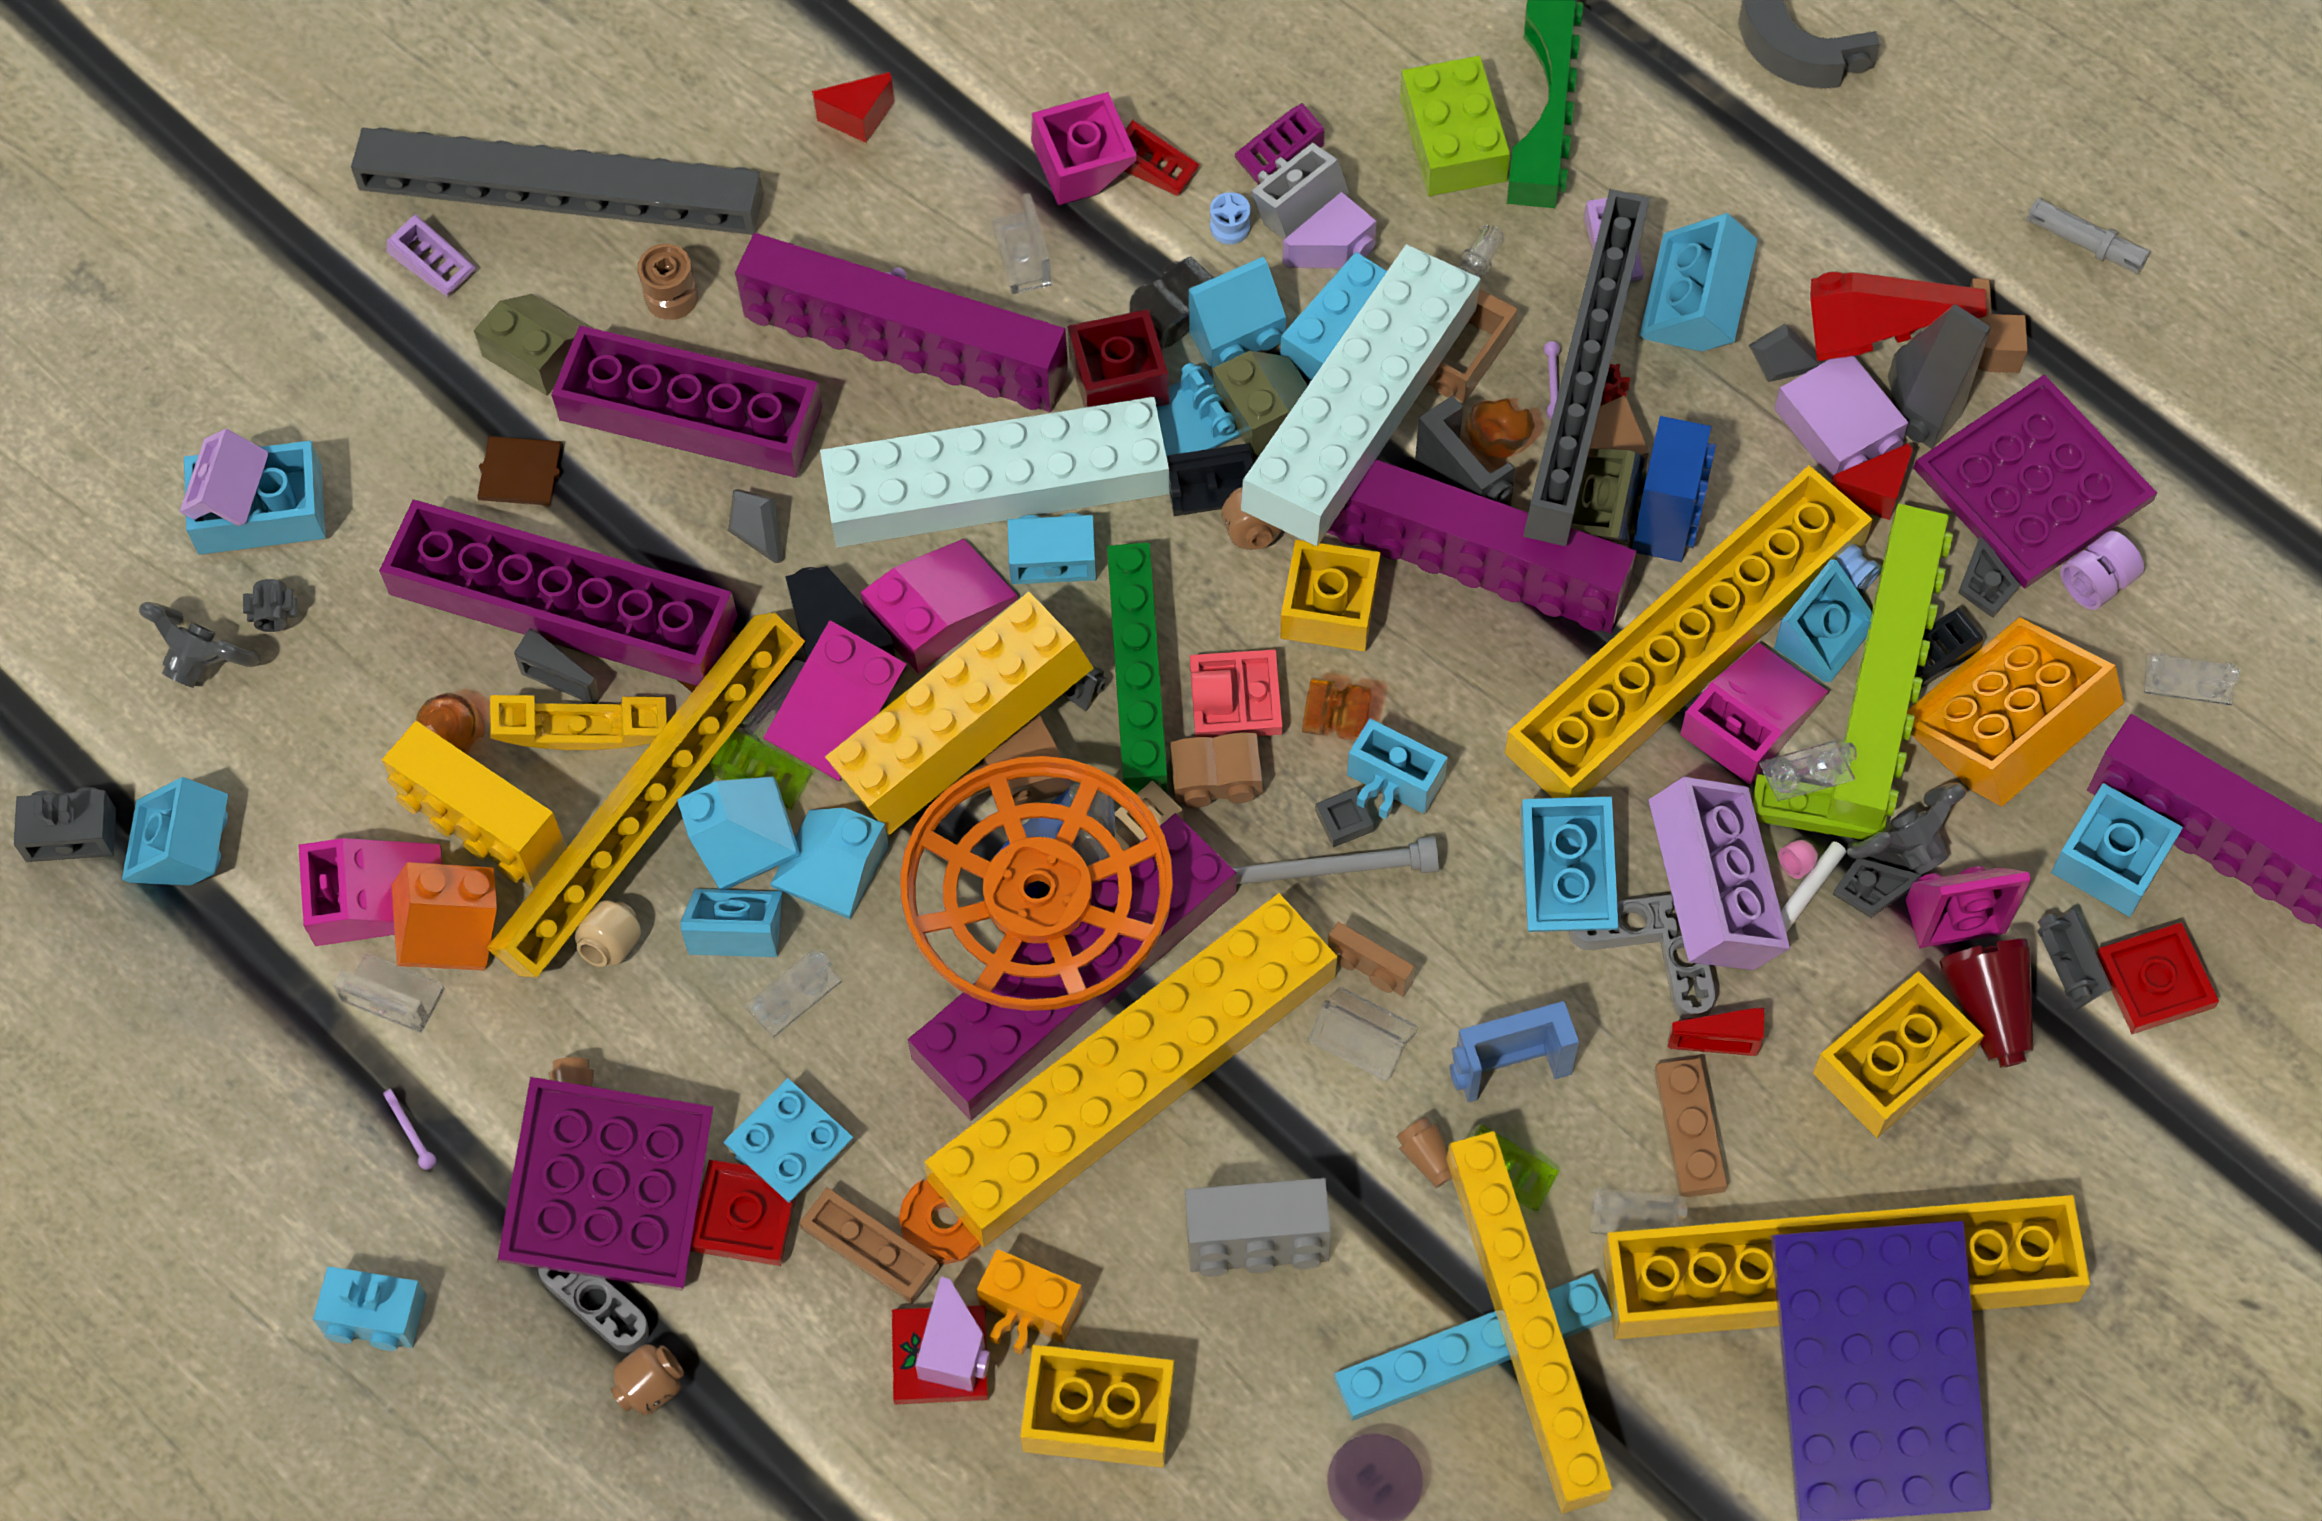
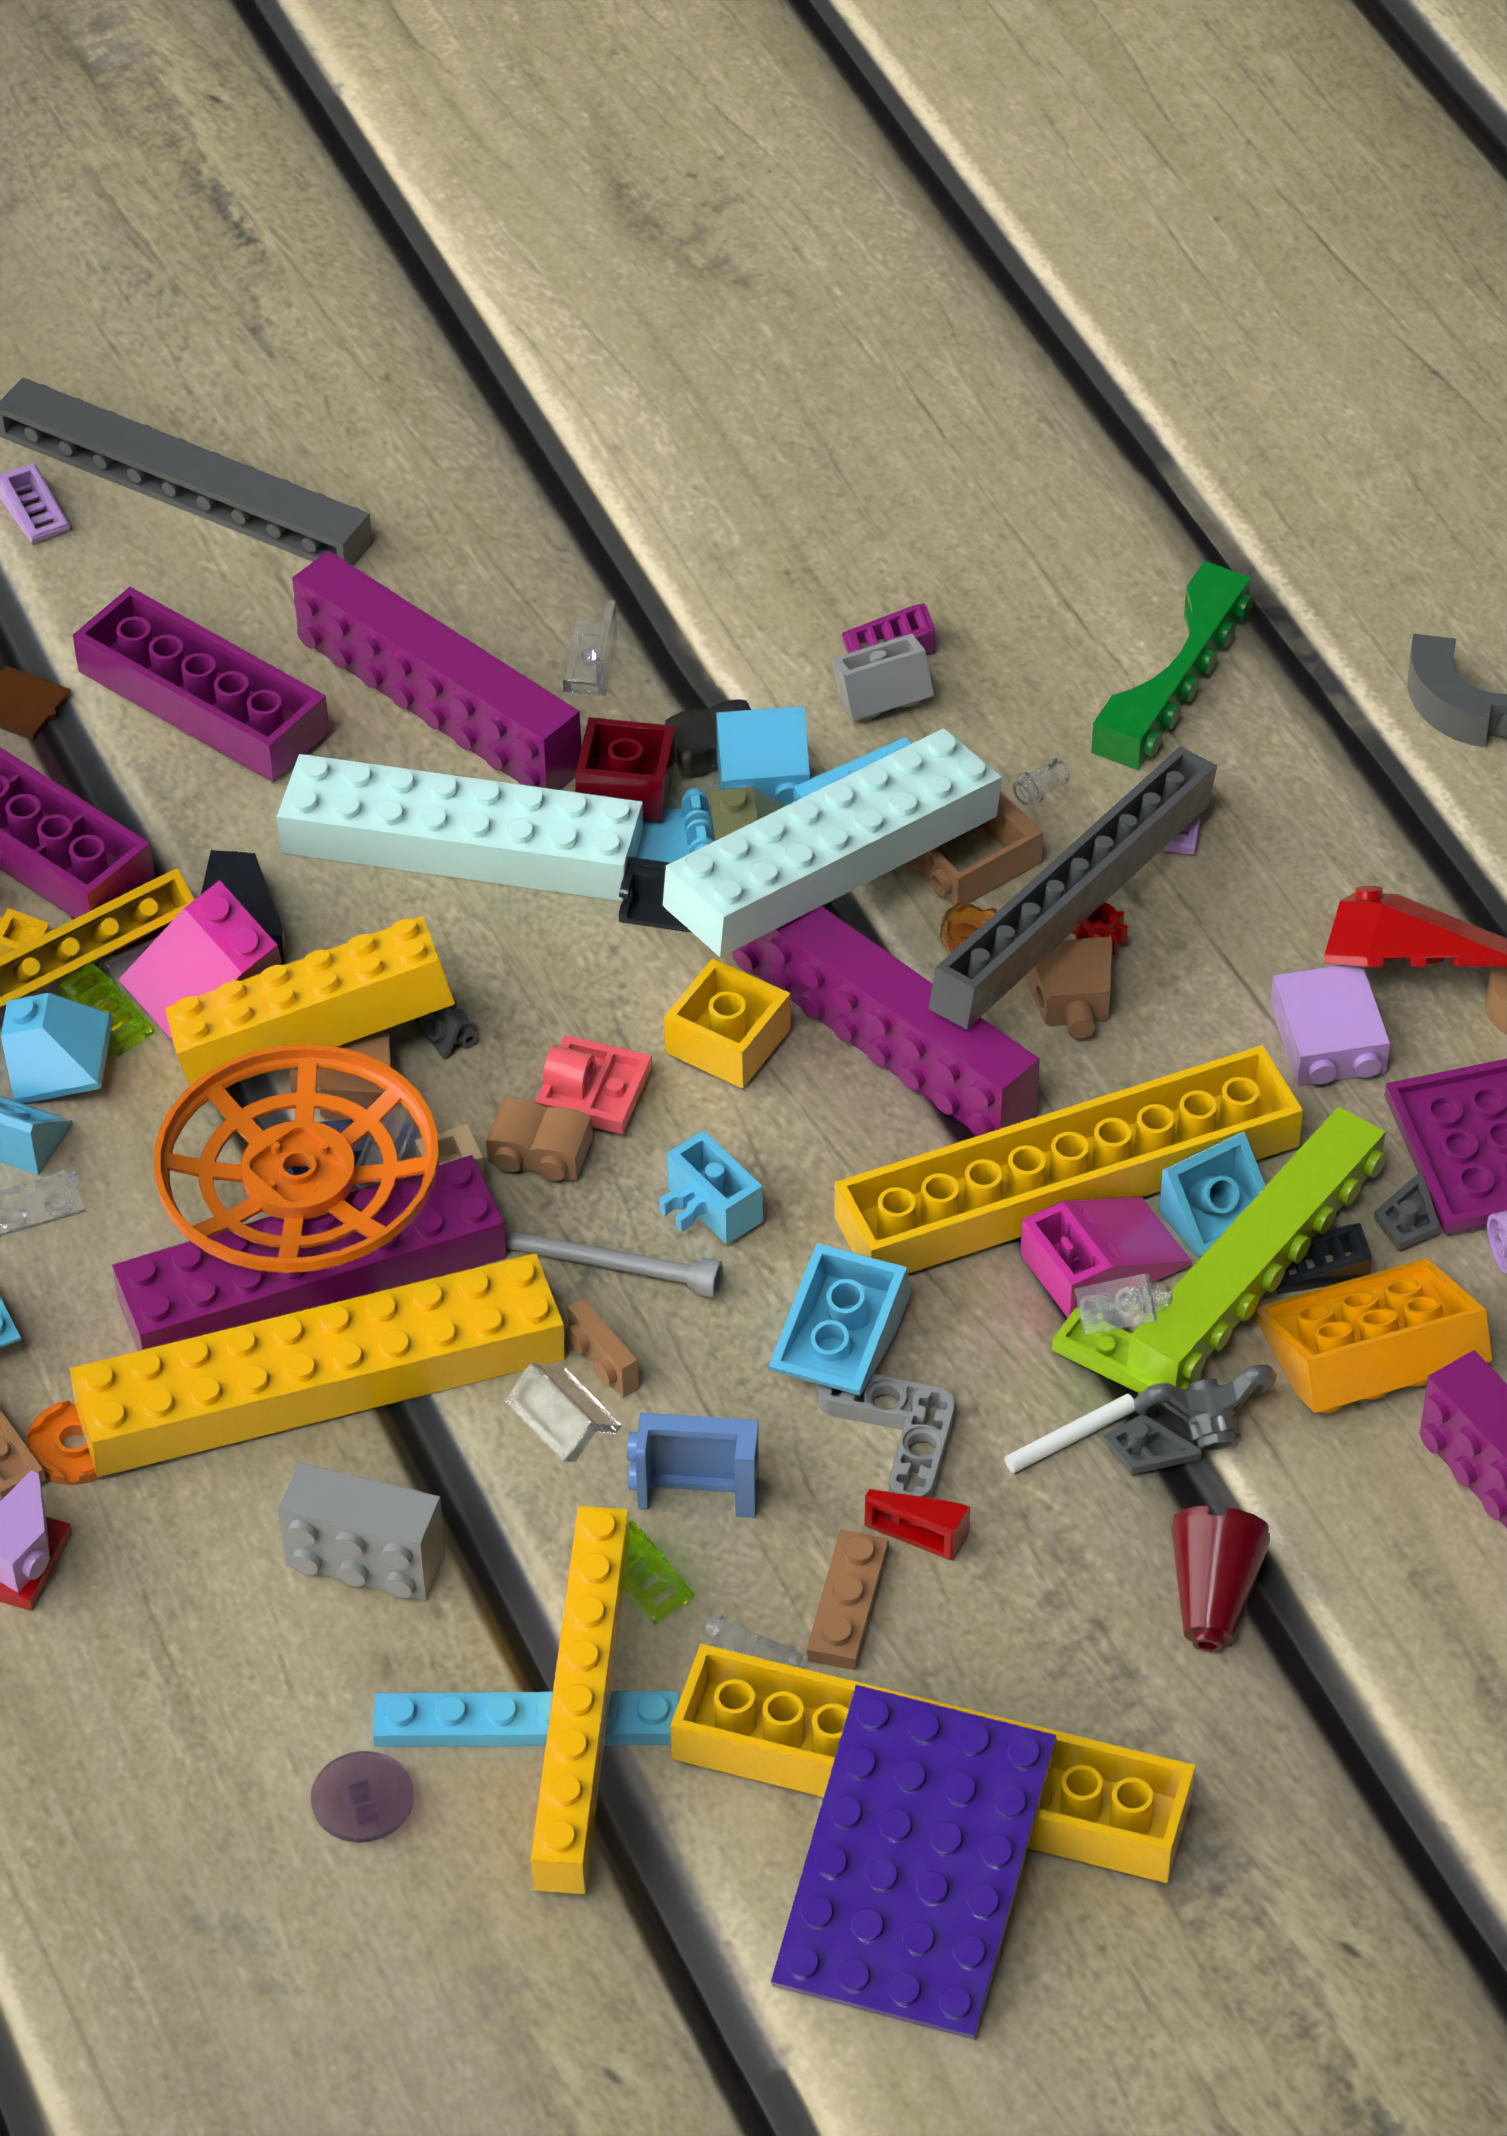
camera: 20 degrees right, 15 degrees down
olive slope [474,294,587,396] -> none
medium nougat wheel [638,244,698,320] -> none
dark grey piece [728,489,783,563] -> none
medium azure slope [770,808,889,920] -> none
red slope [812,72,895,143] -> none
dark pink slope [860,539,1018,674] -> none
light orange brick [976,1249,1083,1356] -> none
medium azure brick [1007,513,1096,585] -> none
yellow brick [1020,1345,1175,1468] -> none
dark pink slope [1031,92,1137,205] -> none
green arch [1107,543,1168,795] -> none
red slope [1124,120,1200,196] -> none
light blue wheel [1210,192,1250,244] -> none
medium nougat head [1221,487,1281,550] -> none
lavender slope [1283,192,1376,268] -> none
clear orange wheel [1302,677,1372,741] -> none
dark grey plate [1315,788,1374,848] -> none
medium nougat cone [1396,1117,1452,1188] -> none
lime brick [1400,55,1510,197] -> none
dark grey panel [1415,395,1516,507] -> none
olive slope [1571,448,1647,543] -> none
blue brick [1632,416,1716,563] -> none
medium azure slope [1639,213,1758,351] -> none
lavender brick [1649,777,1790,970] -> none
dark grey piece [1749,324,1826,382] -> none
bright pink hinge [1778,840,1818,879] -> none
yellow brick [1813,971,1984,1138] -> none
red slope [1831,443,1912,520] -> none
light blue wheel [1836,544,1881,595] -> none
dark grey wedge [1888,304,1991,449] -> none
dark pink slope [1906,866,2031,948] -> none
dark grey hinge [2037,909,2112,1010] -> none
medium azure brick [2051,783,2183,917] -> none
red plate [2096,922,2219,1034] -> none

